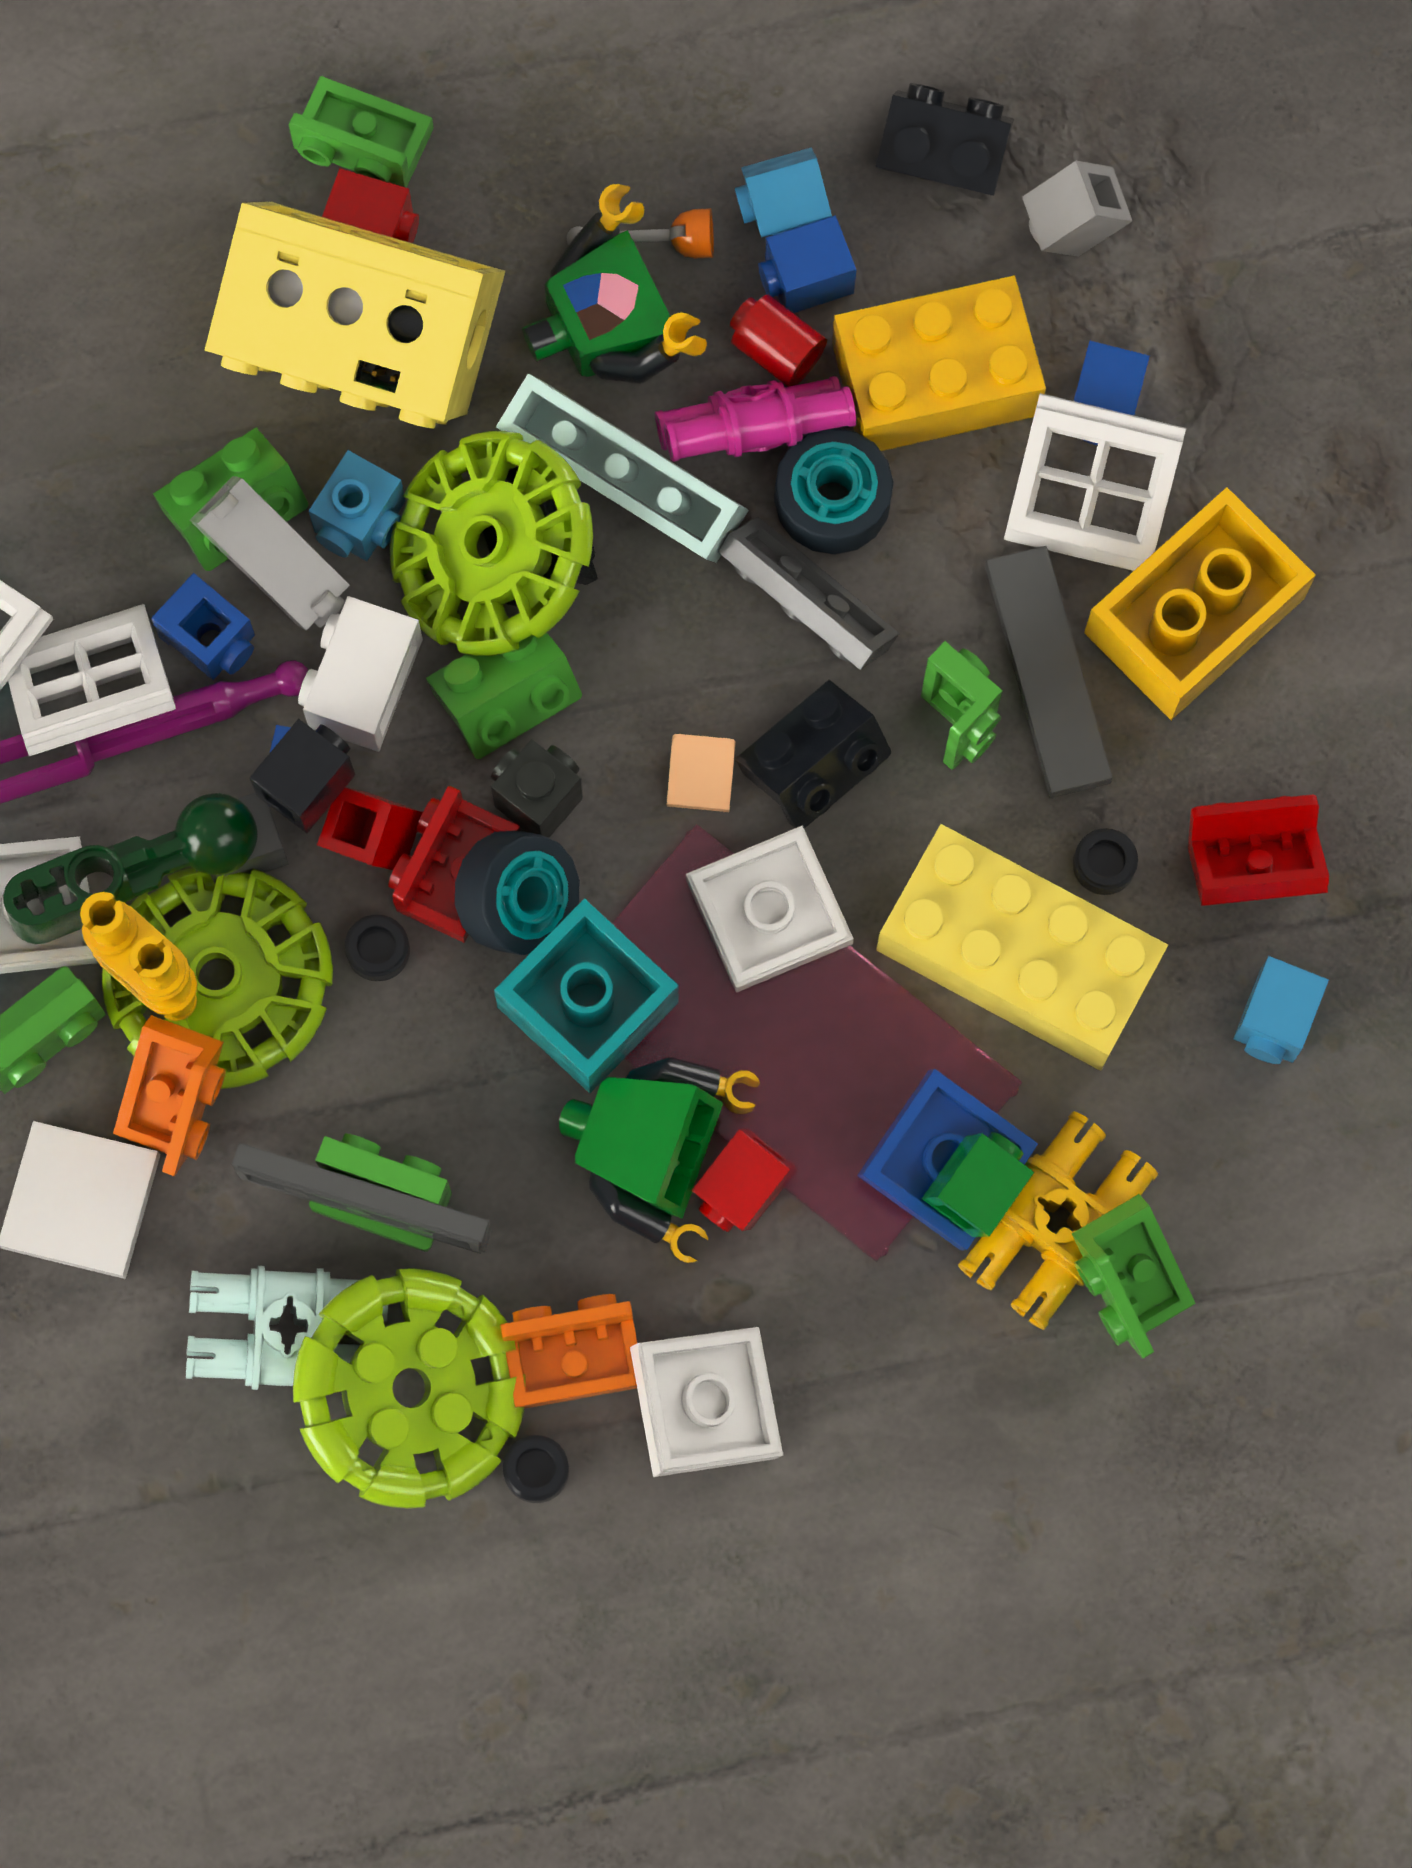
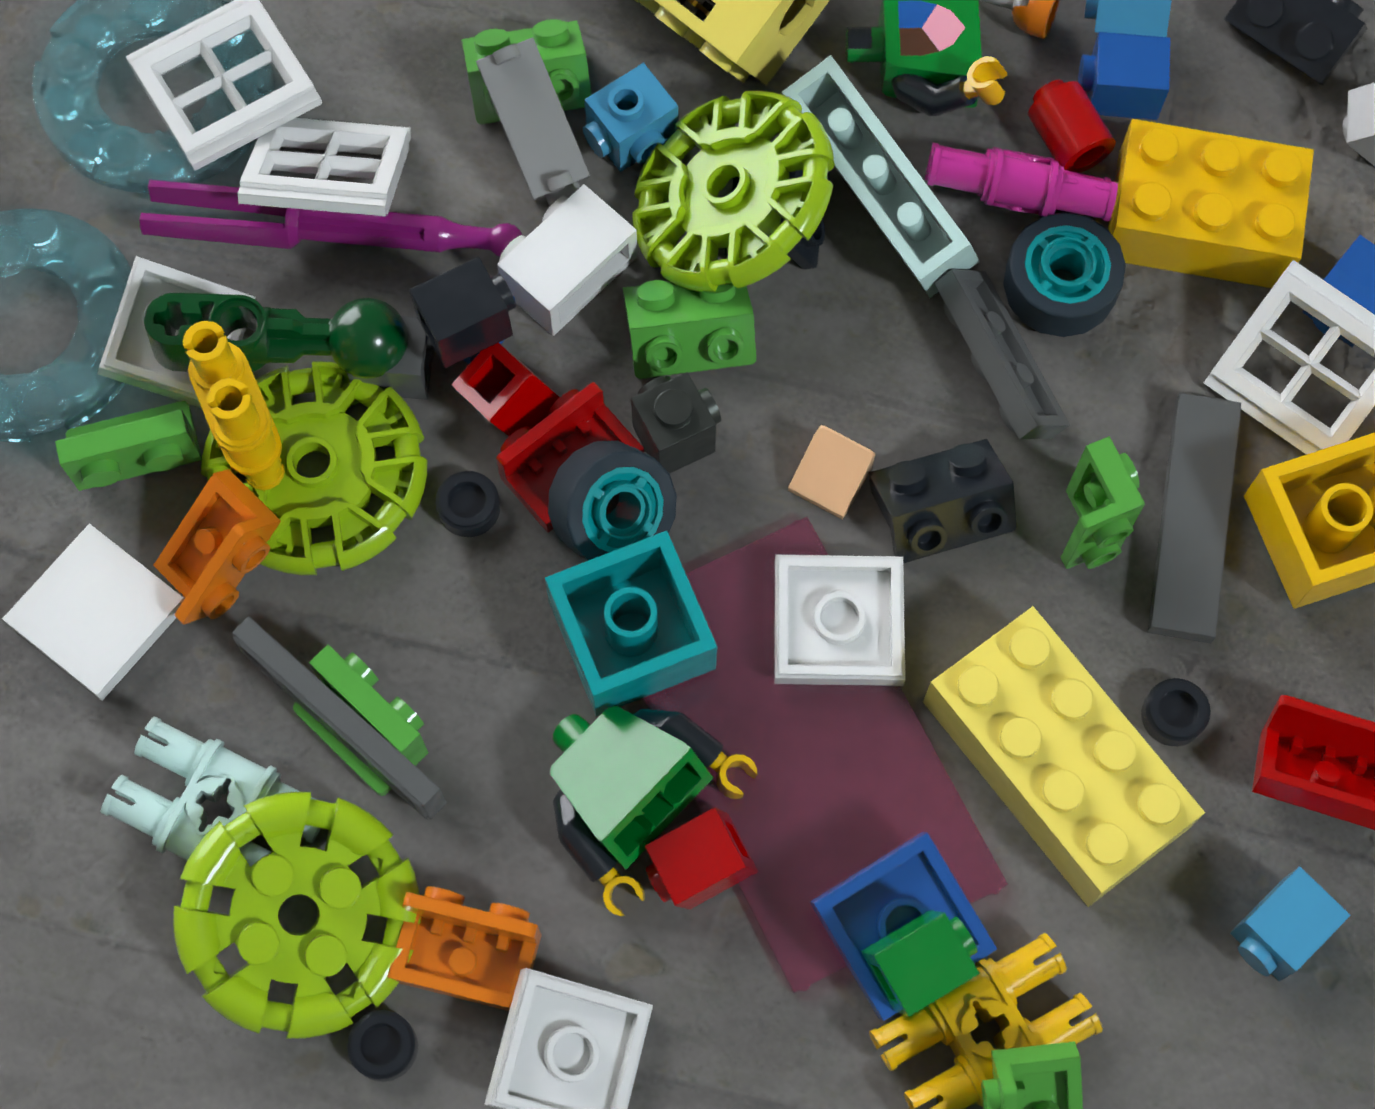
camera: 25 degrees right, 5 degrees down
blue brick [151,573,255,680] -> none

